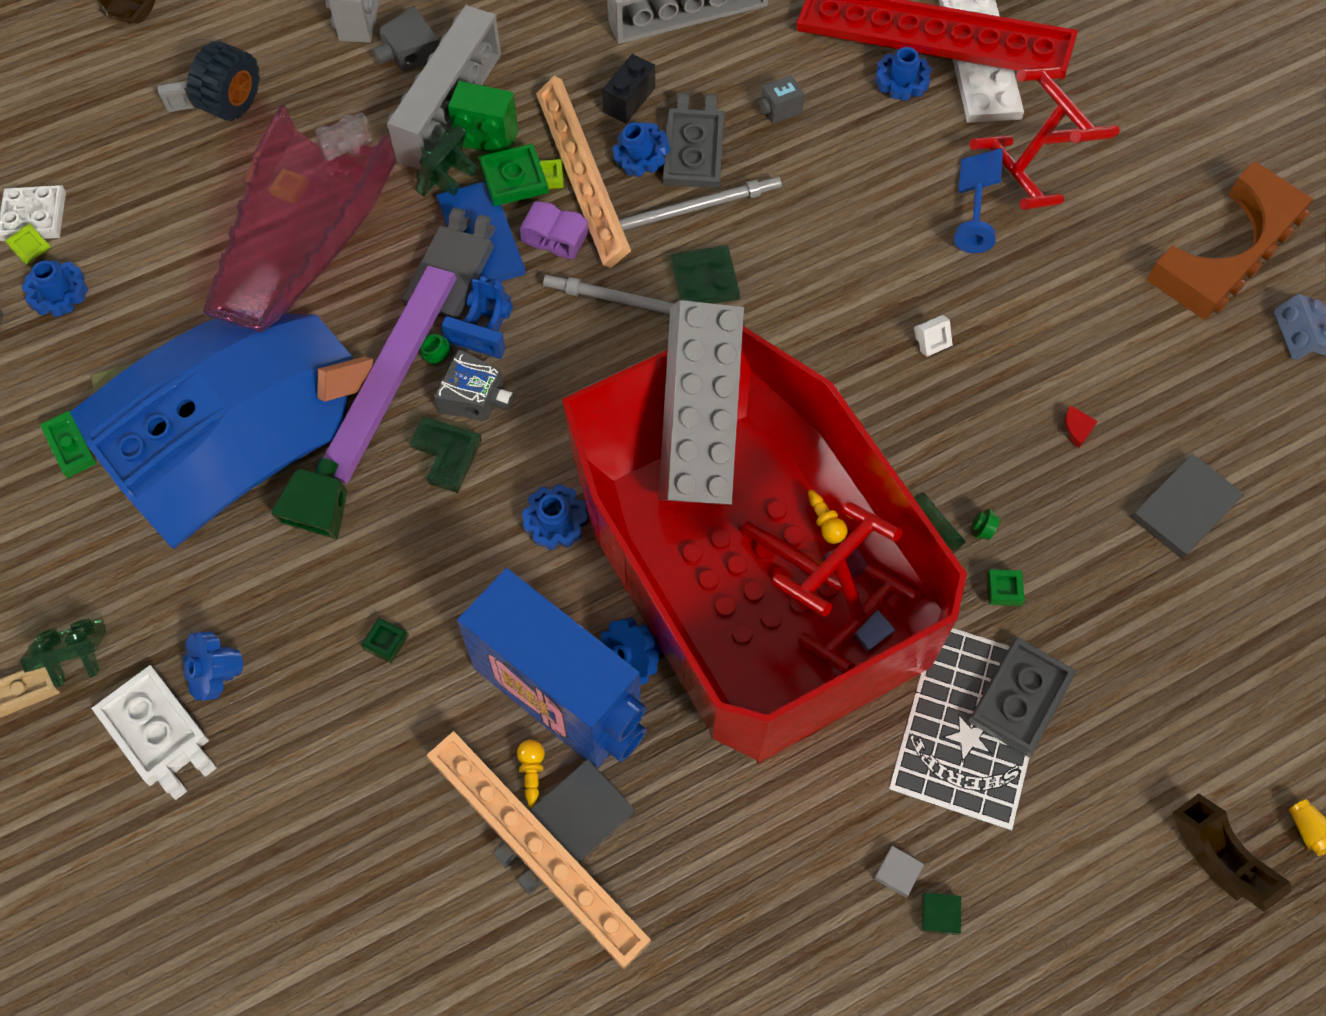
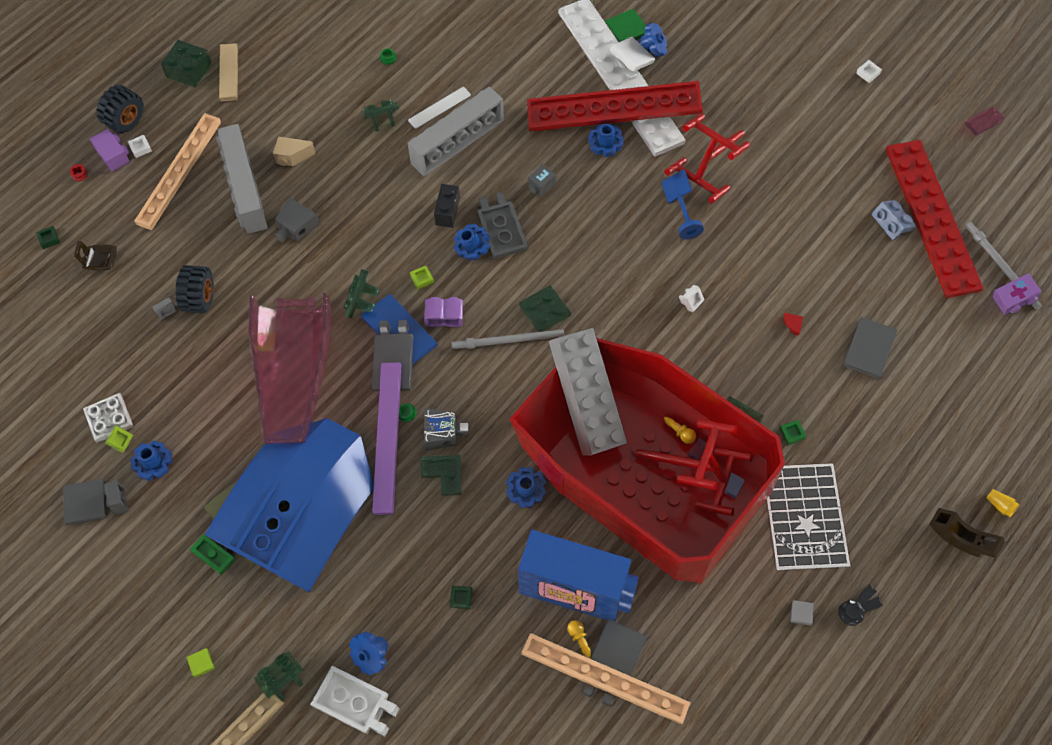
camera: 20 degrees left, 0 degrees up
dark green torso [271,458,347,539] -> none
clear hips [315,112,372,161] -> none
nougat tile [317,356,373,402] -> none
light grey brick [387,5,501,172] -> none
blue tile [441,276,513,359] -> none
green brick [448,81,519,153] -> none
green tile [478,143,549,207] -> none
light nougat plate [536,76,631,268] -> none
blue plant [601,617,662,686] -> none
light grey bar [619,176,782,230] -> none
dark green tile [922,892,961,935] -> none
dark grey tile [968,637,1077,758] -> none
green plate [971,508,1000,540] -> none
dark orange arch [1147,161,1313,321] -> none
none -> black piece [838,584,883,626]

